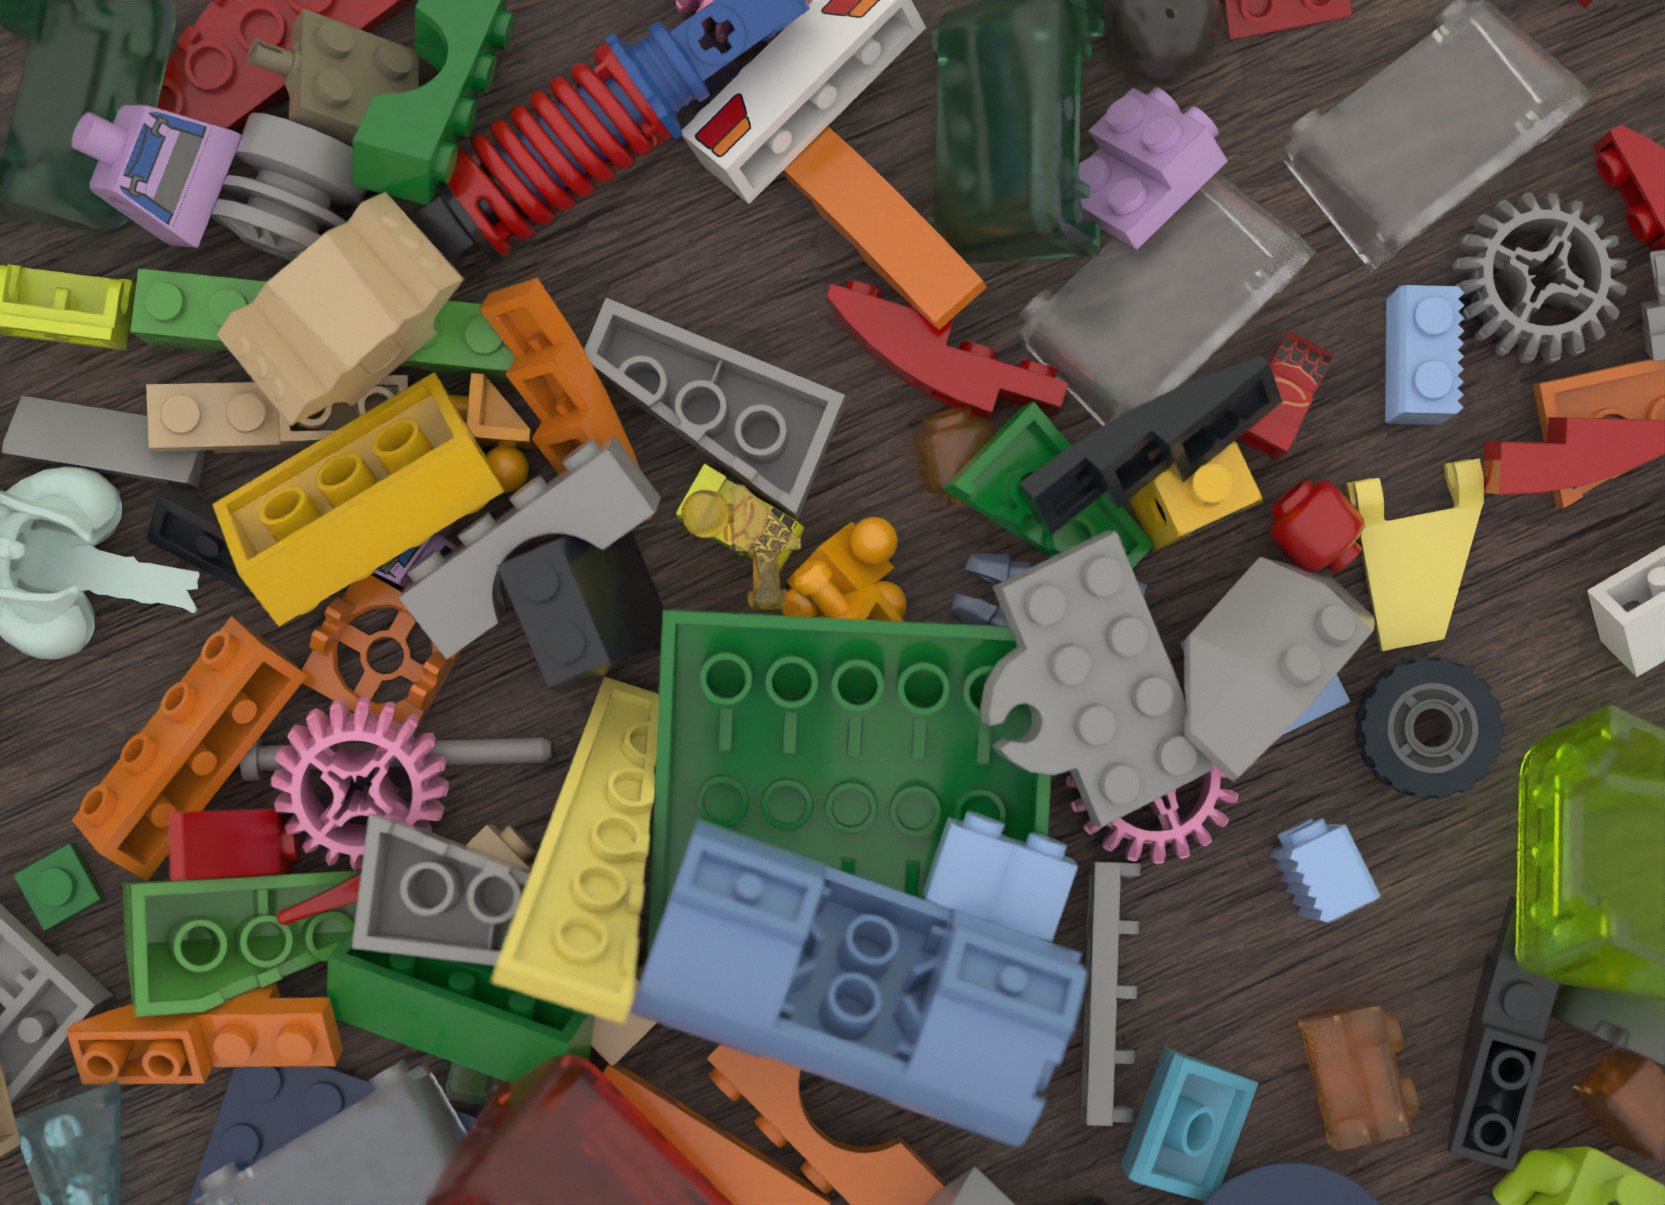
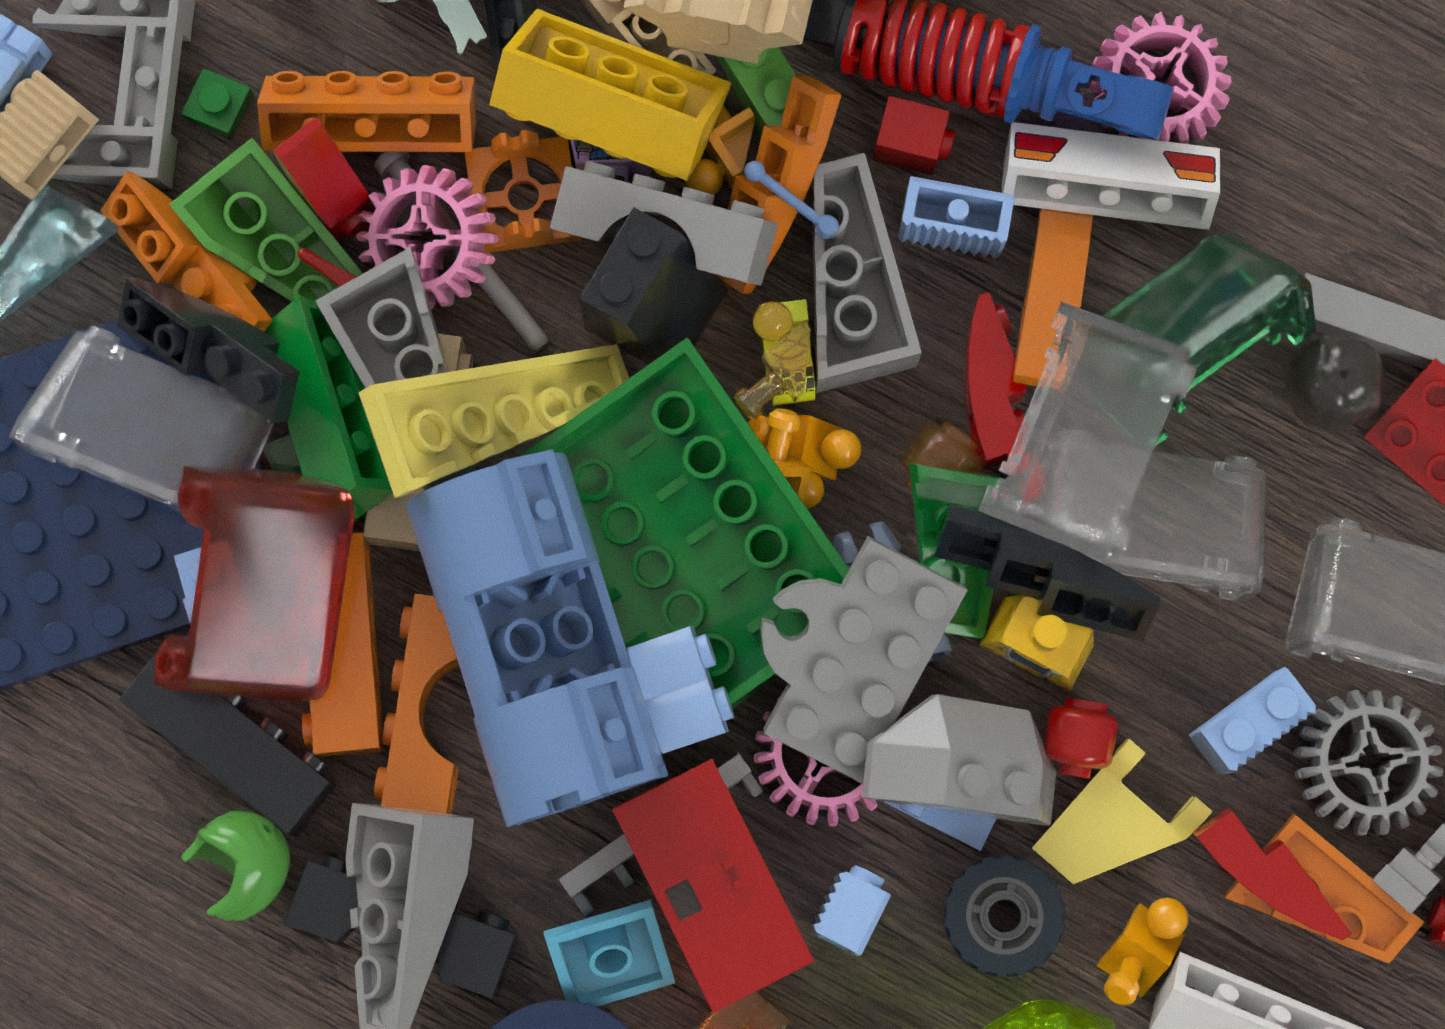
camera: 50 degrees right, 5 degrees down
lavender plate [1055,87,1228,250] -> none
red leg [1236,331,1334,461] -> none
none -> black slope [117,277,300,423]
none -> red brick [612,759,814,1013]
none -> medium blue hinge [744,161,839,239]
none -> red brick [873,96,955,175]
none -> light blue brick [898,176,1015,260]
none -> clear windscreen [978,301,1197,561]
none -> light orange piece [1097,897,1188,1006]

